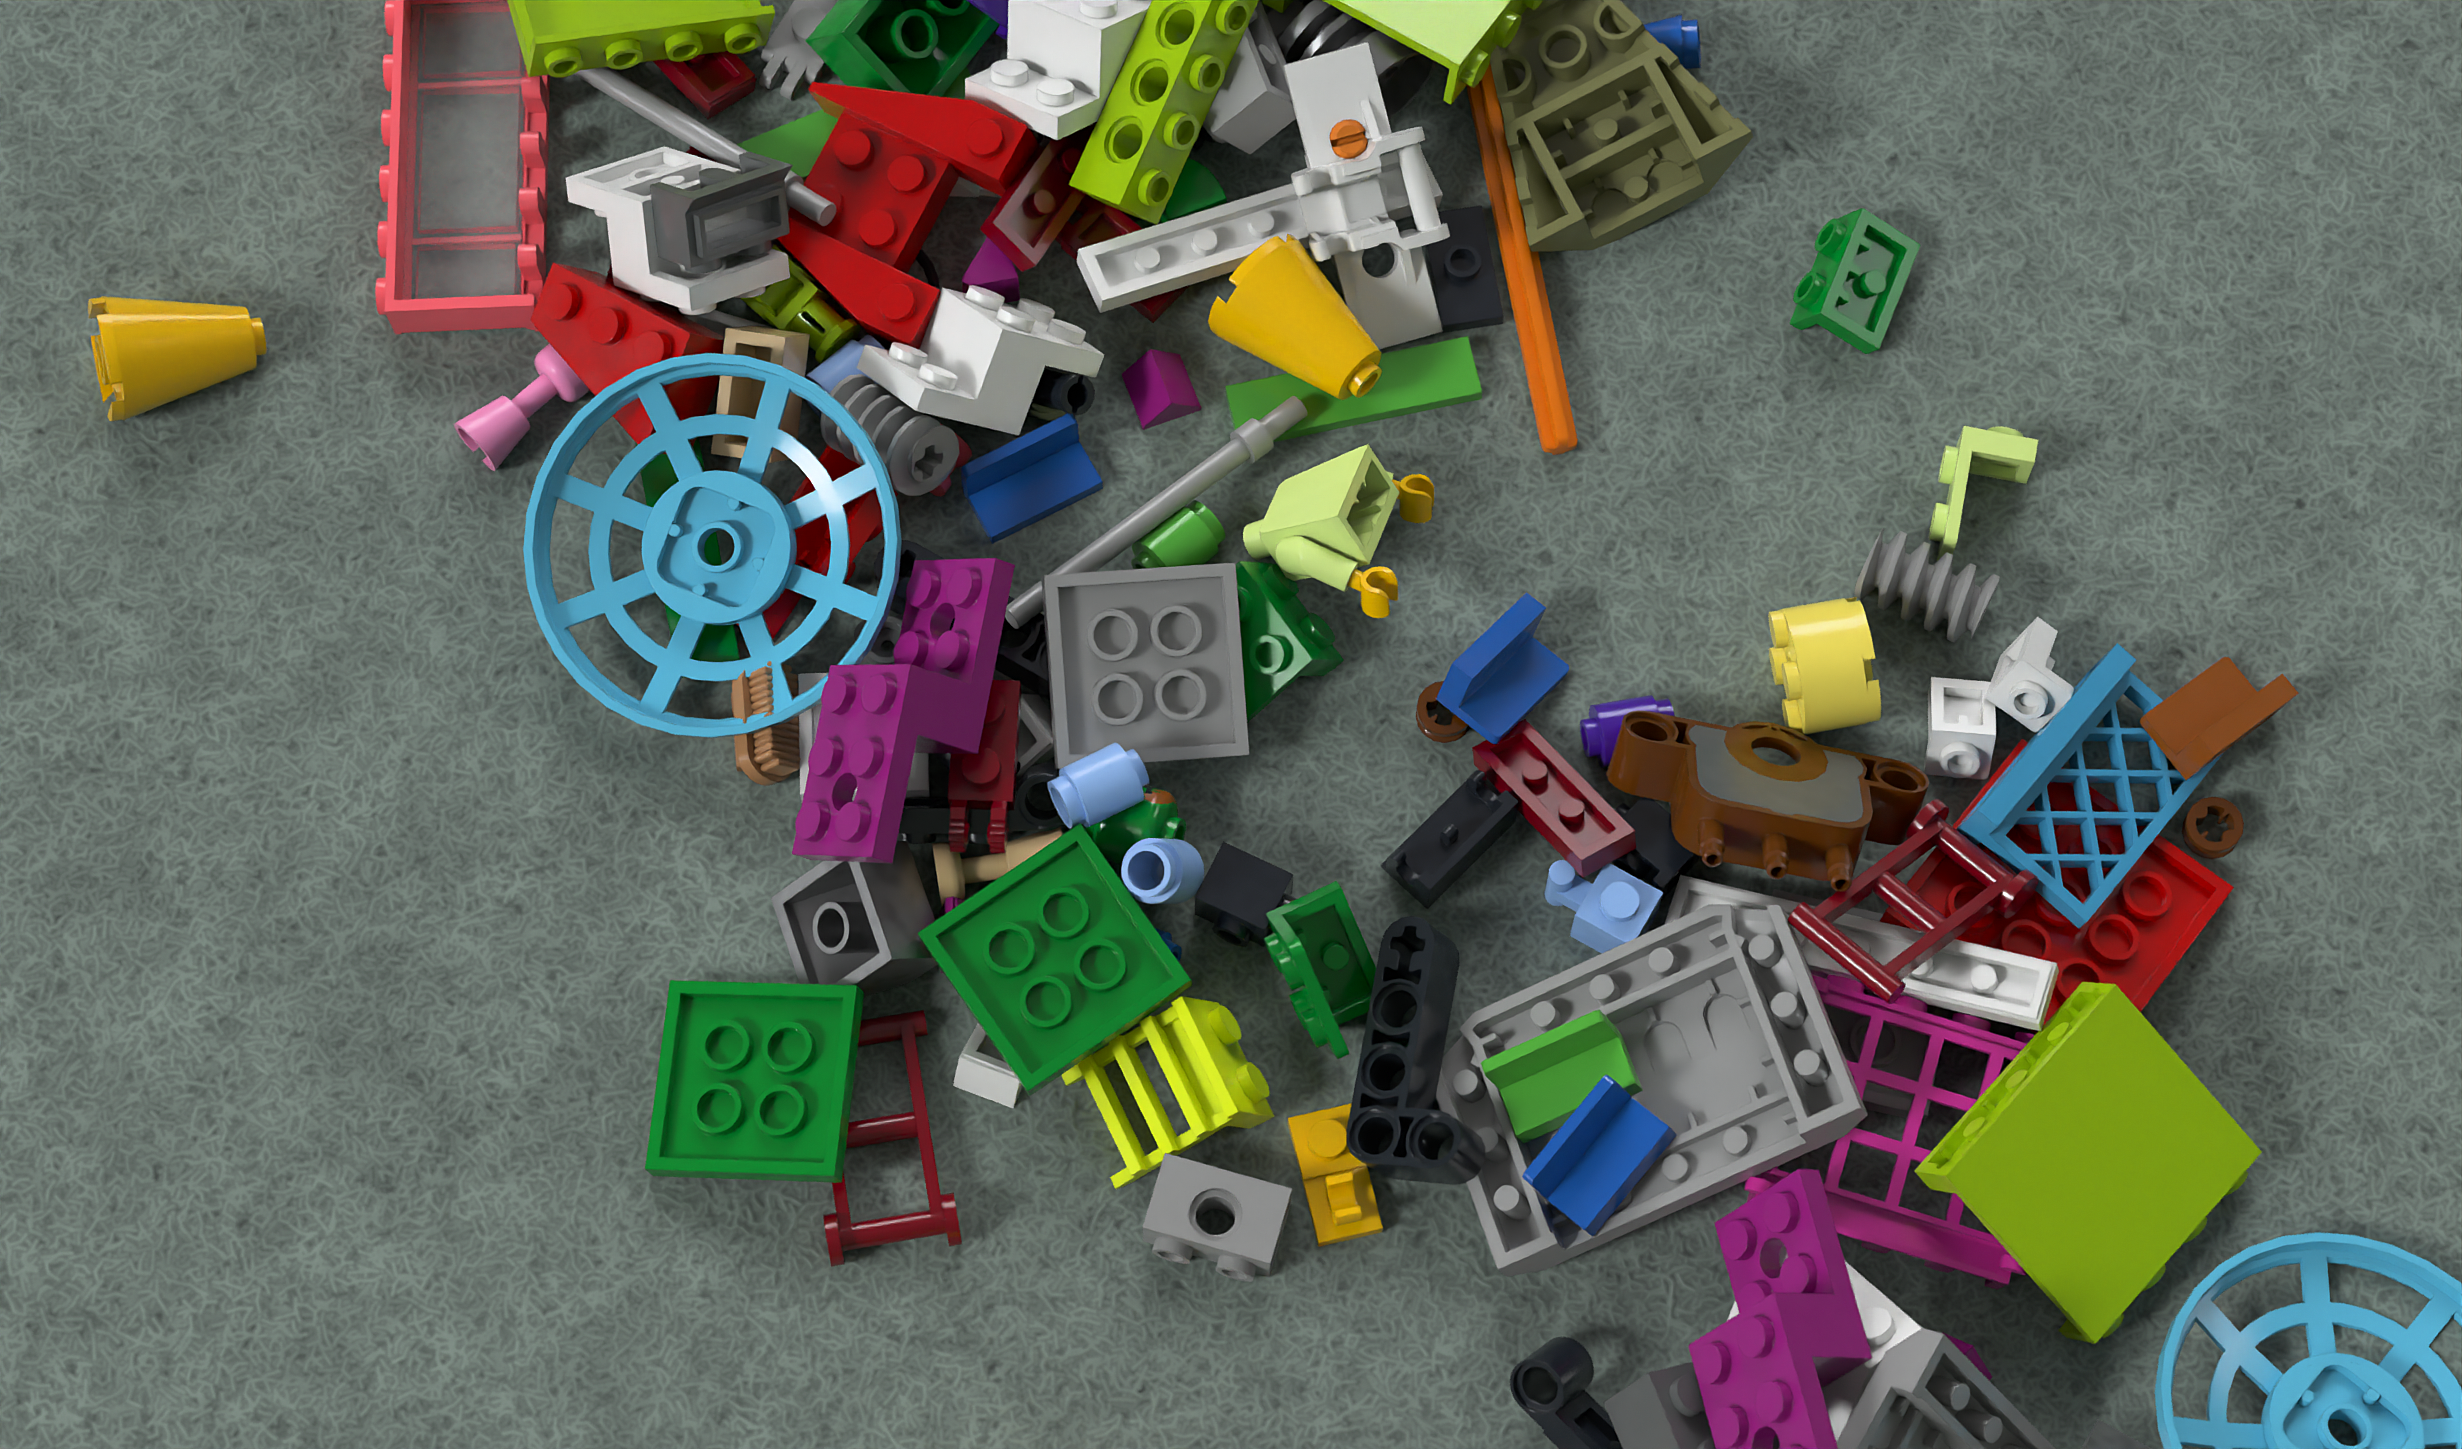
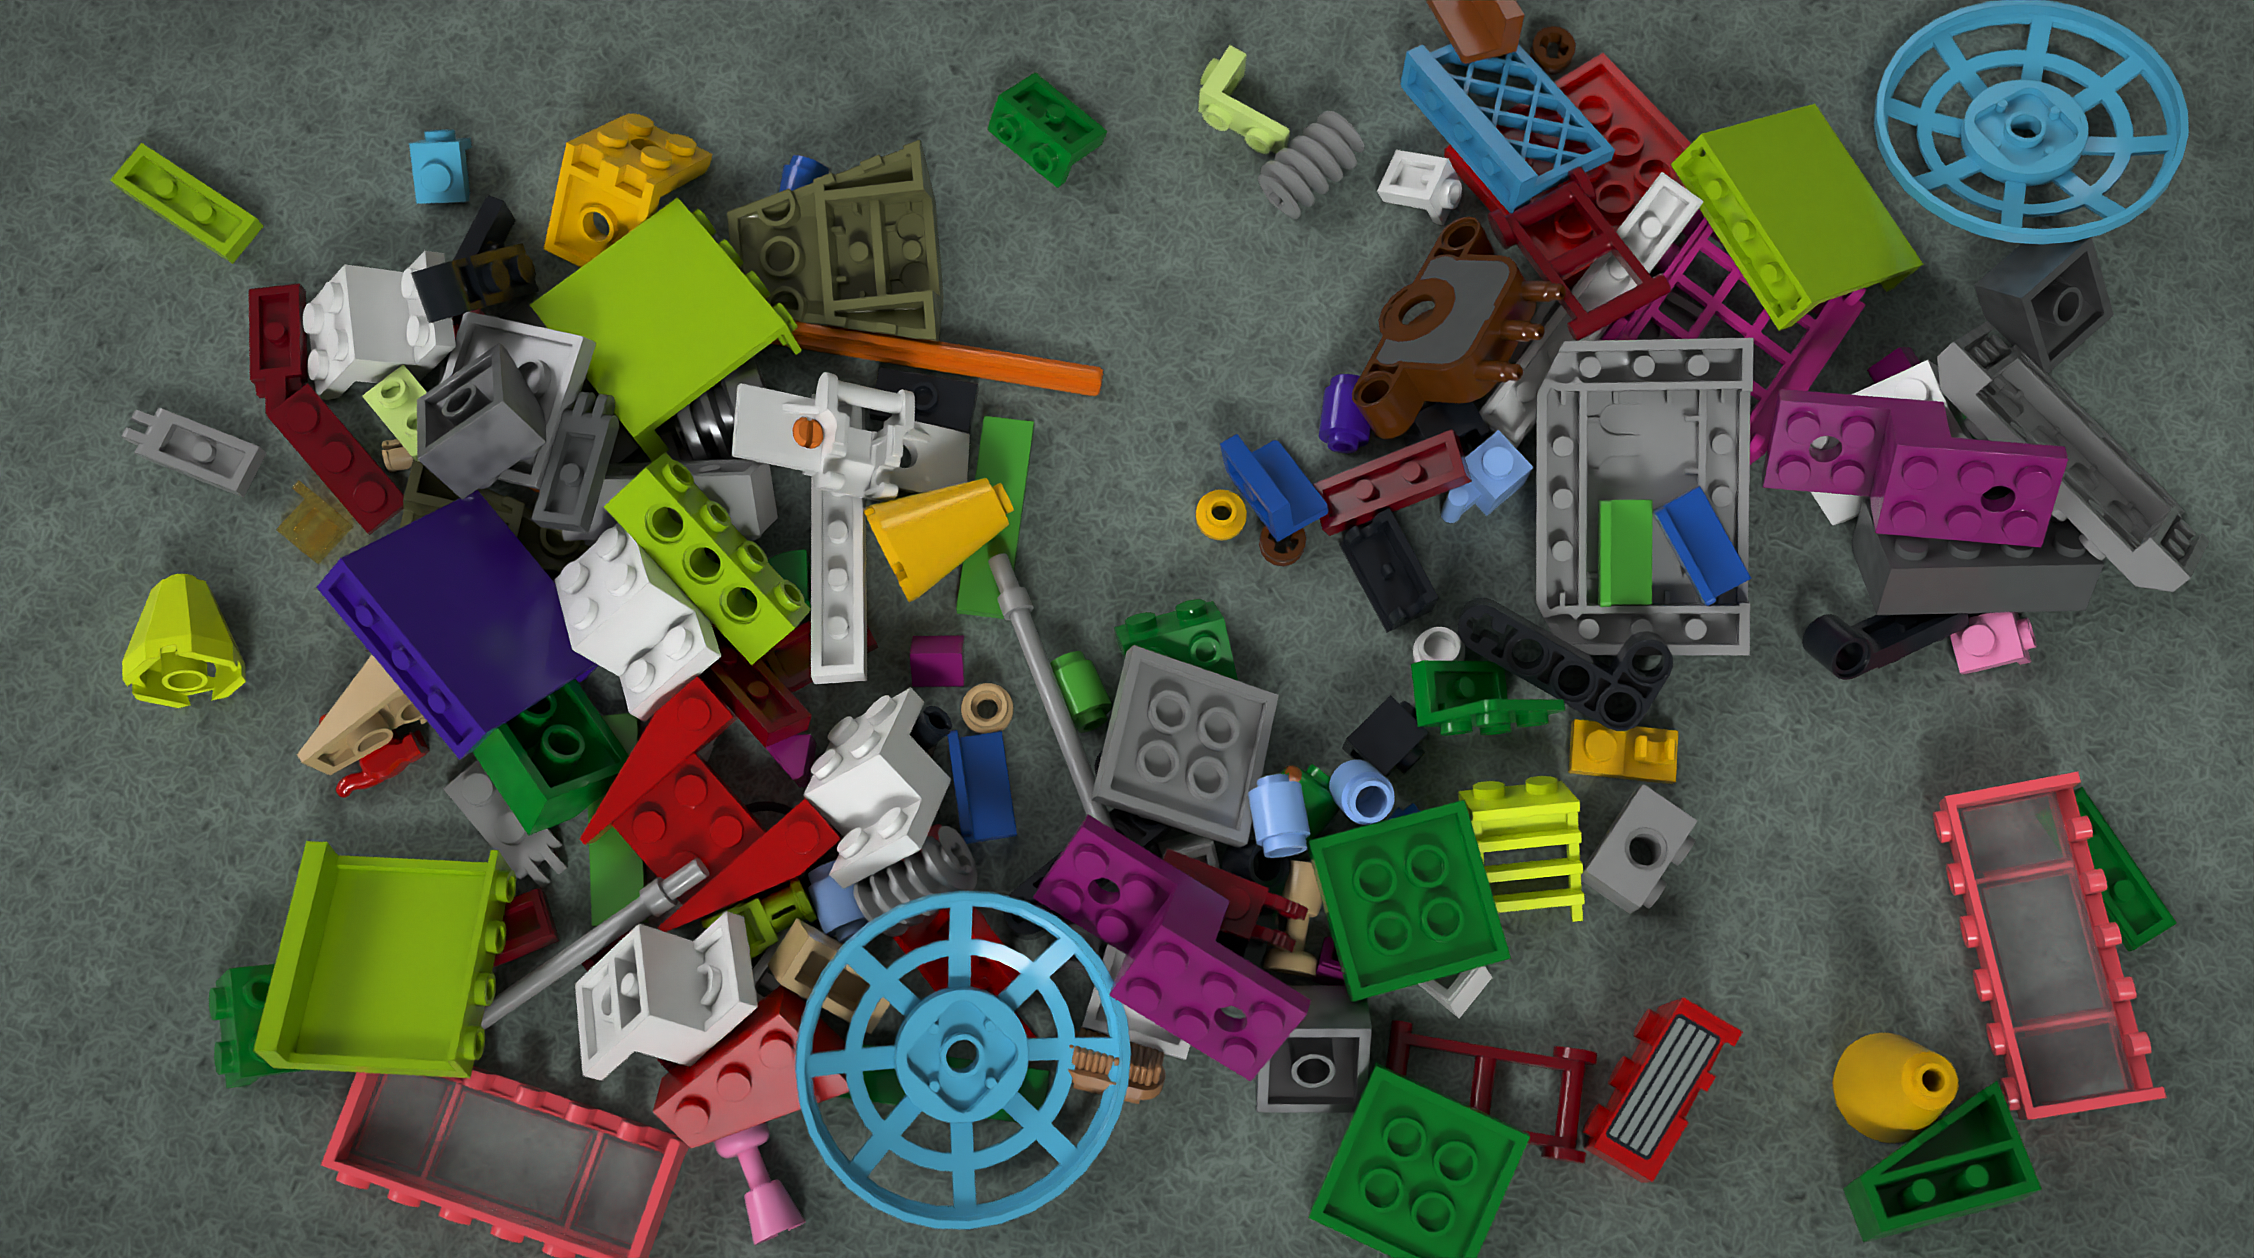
camera: 70 degrees left, 5 degrees up
dark grey window [650,151,793,273] -> none
yellowish green torso [1243,444,1434,618] -> none
light yellow brick [1768,597,1881,735] -> none
white bracket [1985,617,2074,732] -> none
none -> tan plate [961,683,1014,734]
none -> yellow plate [1195,489,1247,540]
none -> white plate [1413,627,1465,663]
none -> wedge [1583,997,1743,1183]

